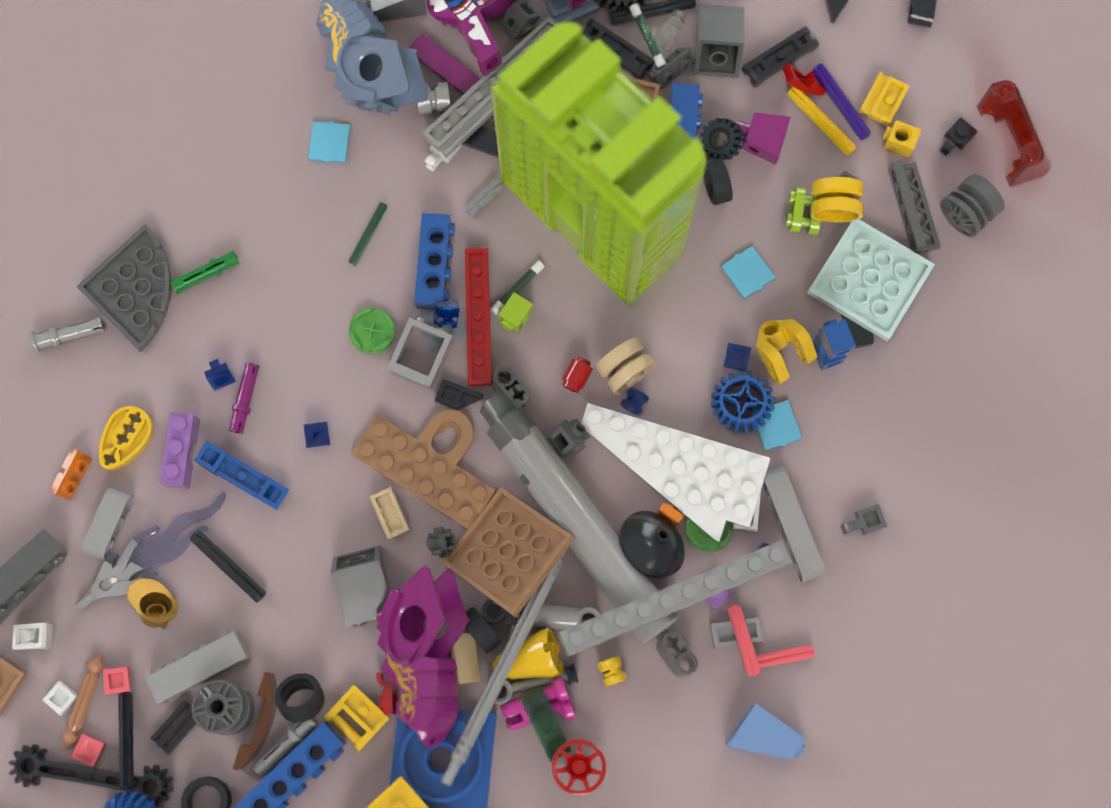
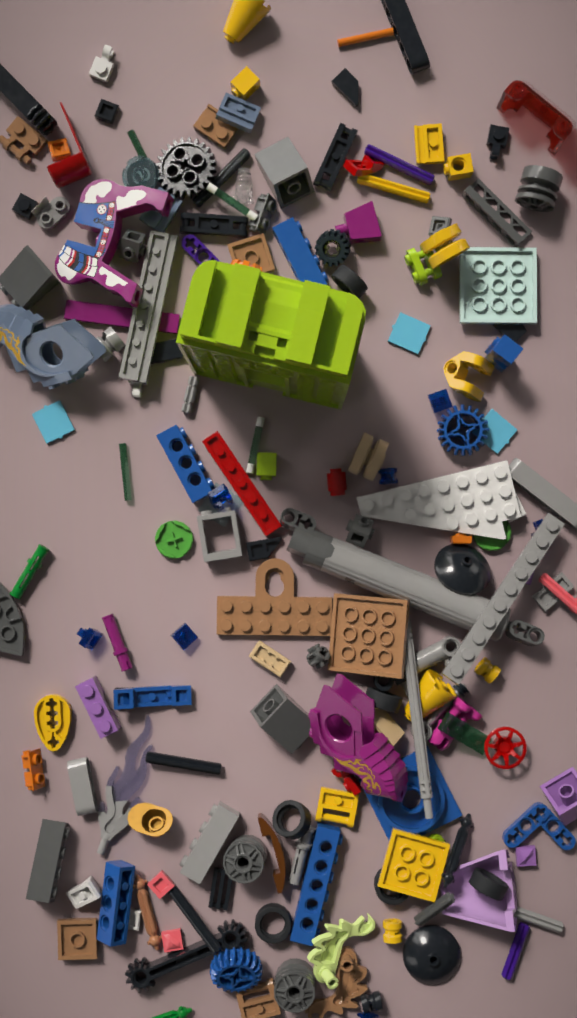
camera: 25 degrees left, 10 degrees up
none -> blue brick [97,860,136,947]

